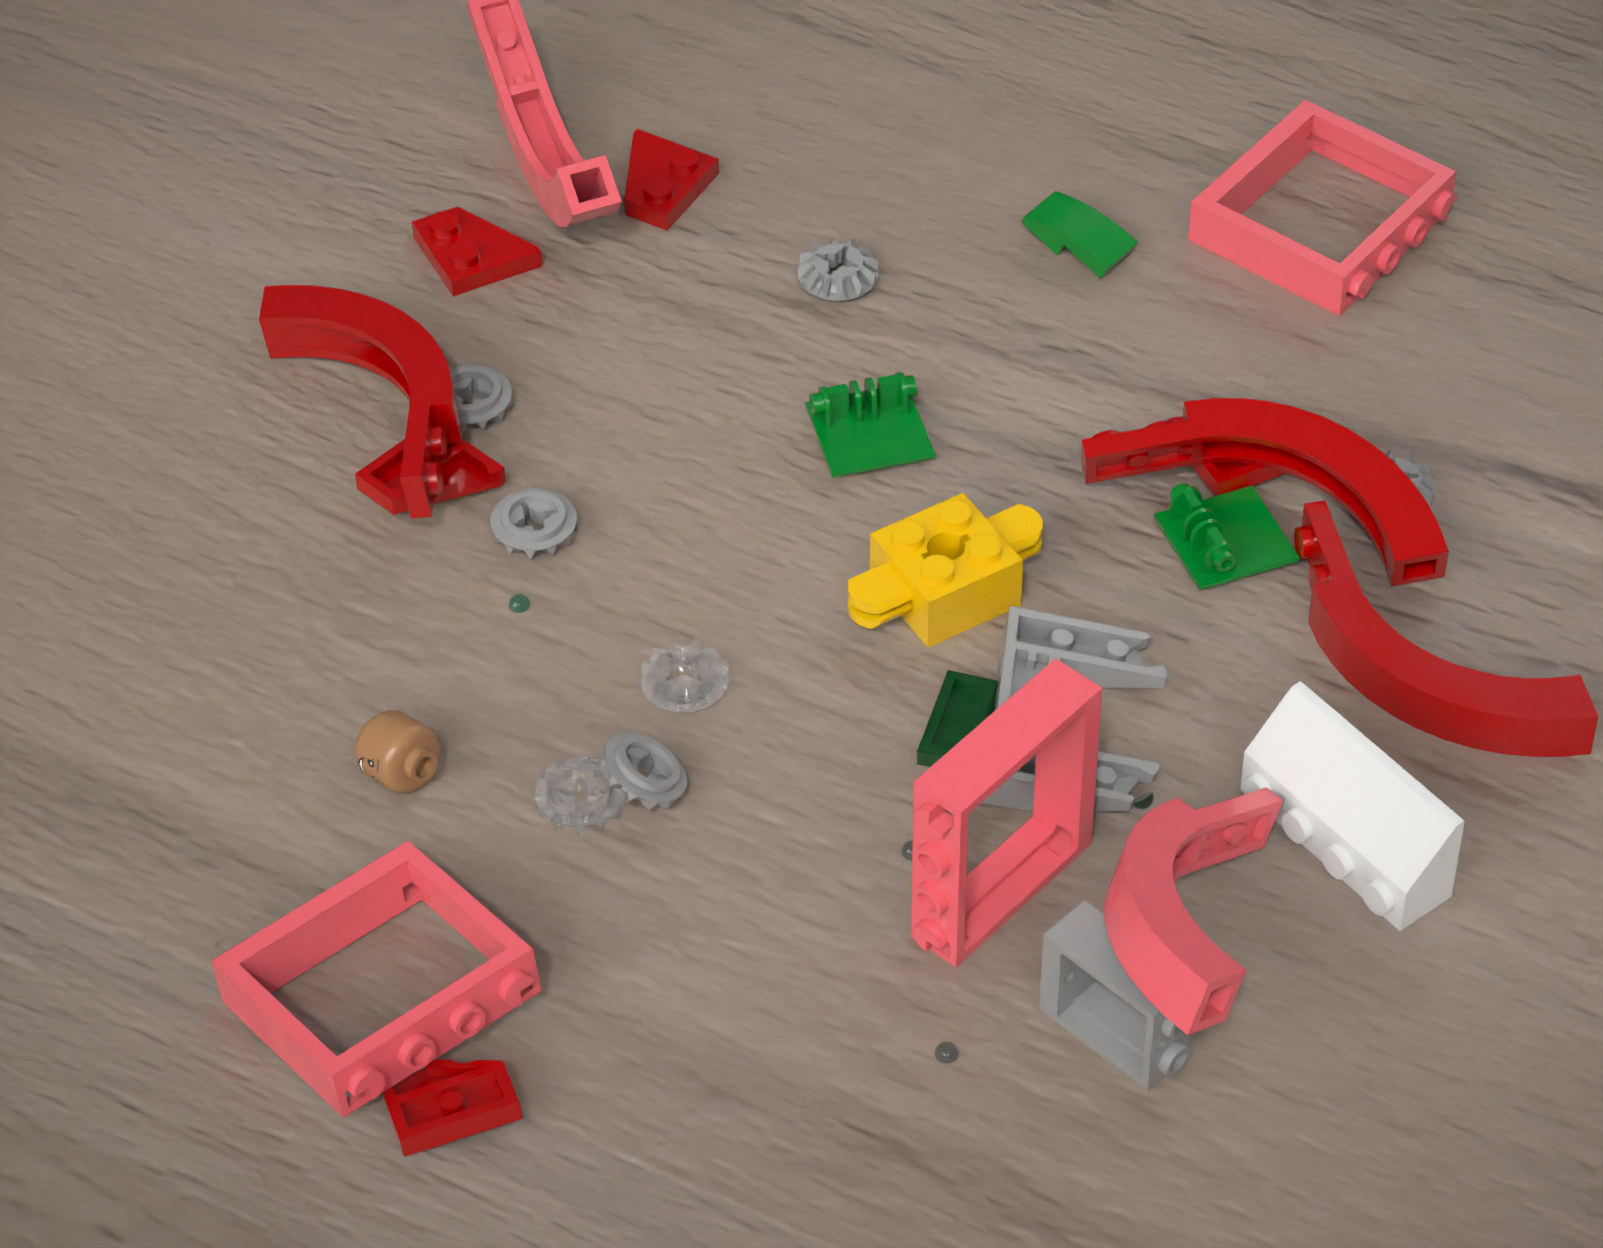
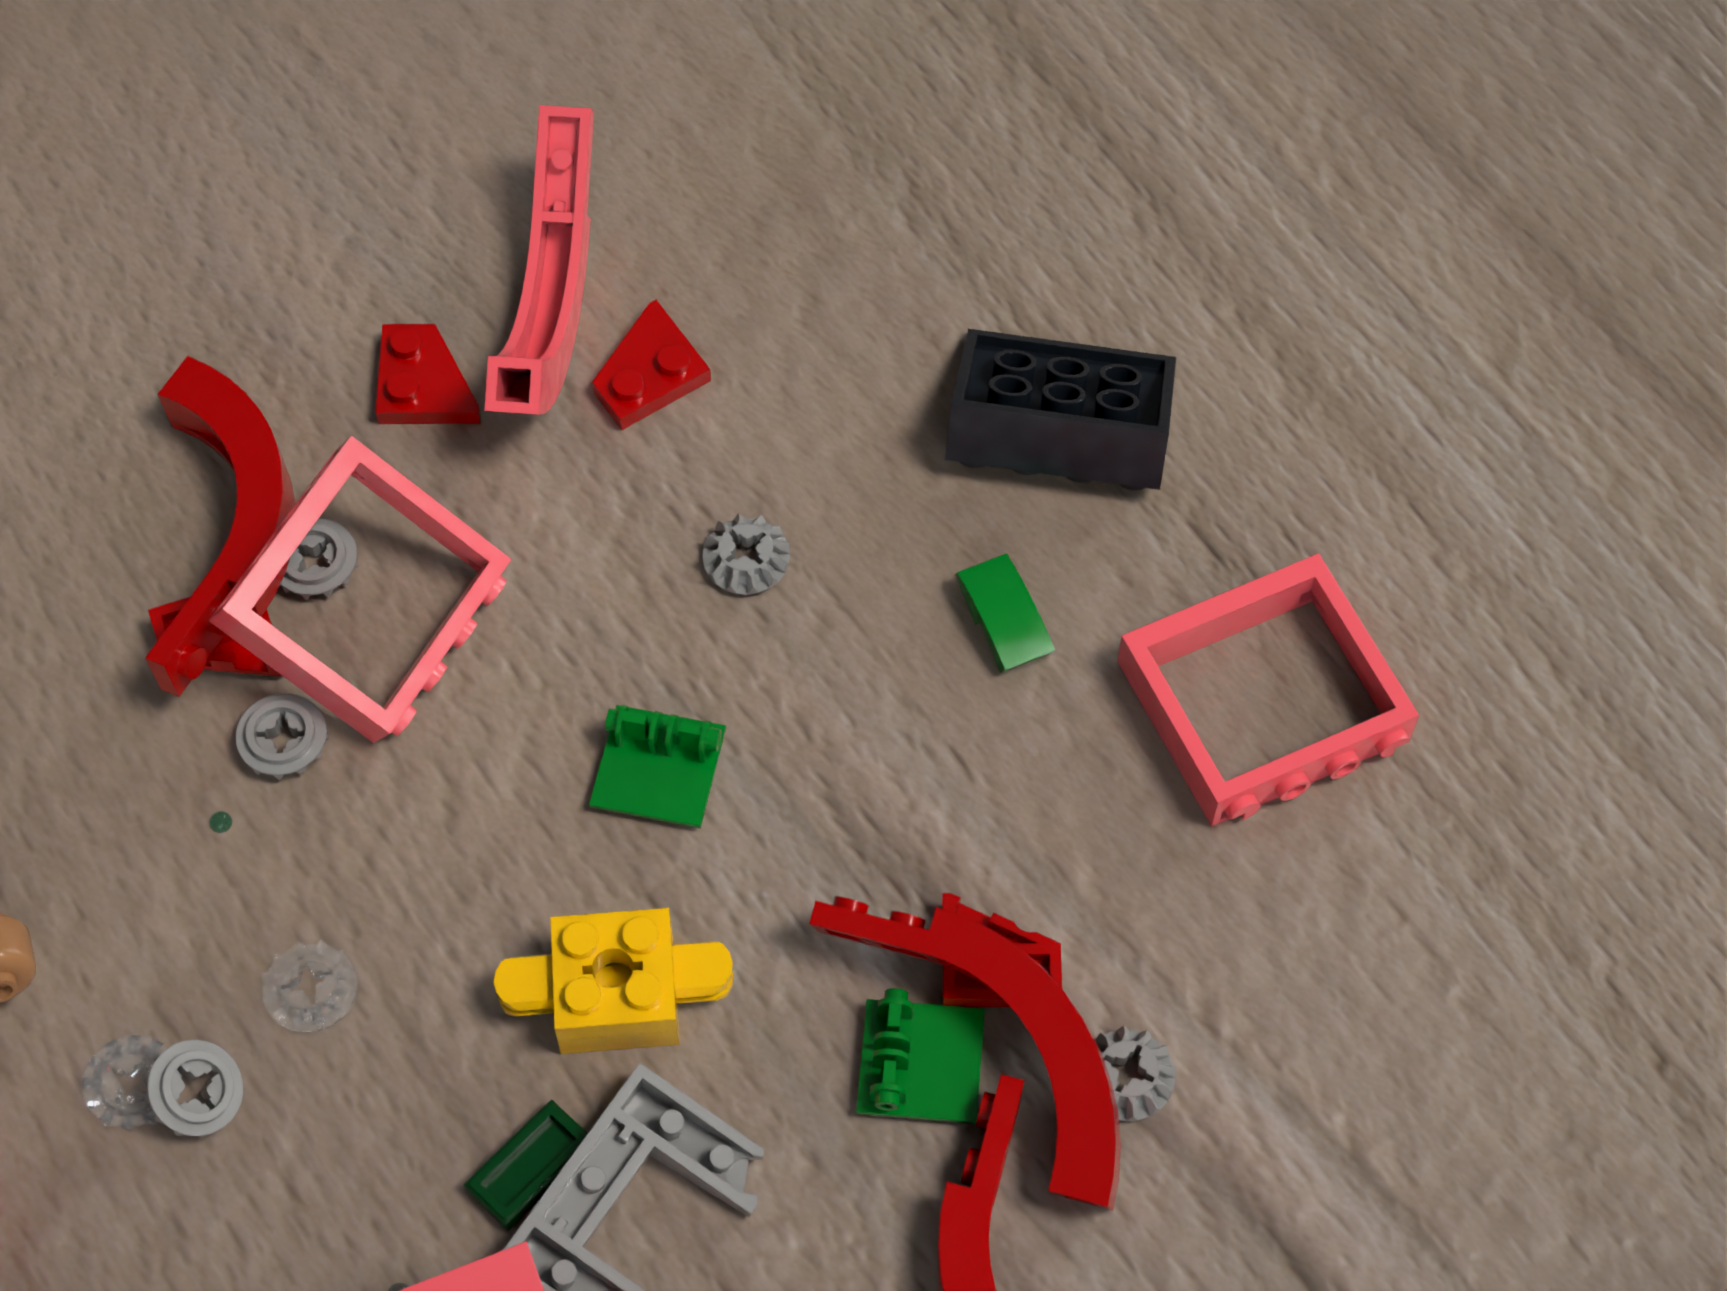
camera: 25 degrees right, 15 degrees up
none -> coral window [209,435,512,743]
none -> black slope [945,329,1176,490]

